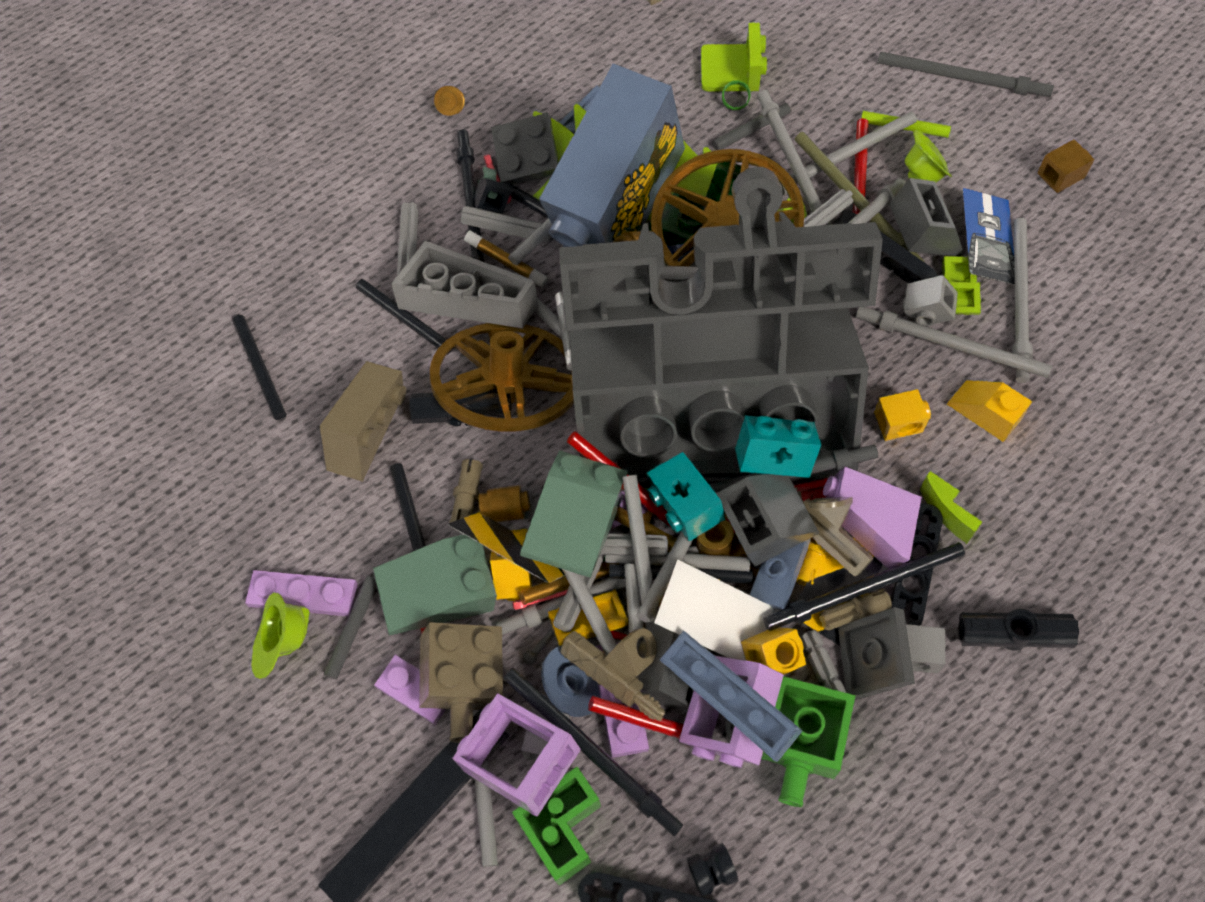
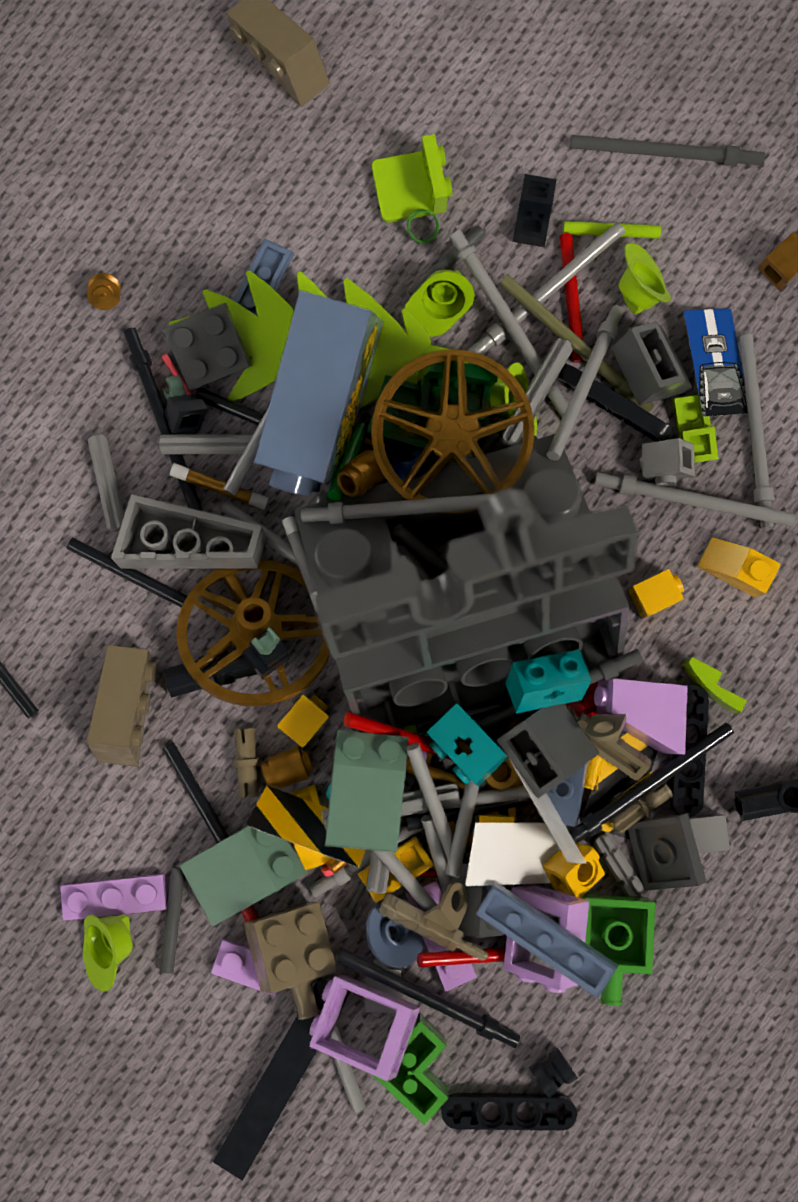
camera: 20 degrees left, 20 degrees up
none -> black piece [243,627,290,679]
none -> yellow brick [277,694,331,748]
none -> lime piece [405,269,475,337]
none -> white sticker [508,757,587,864]
none -> black slope [512,174,557,247]

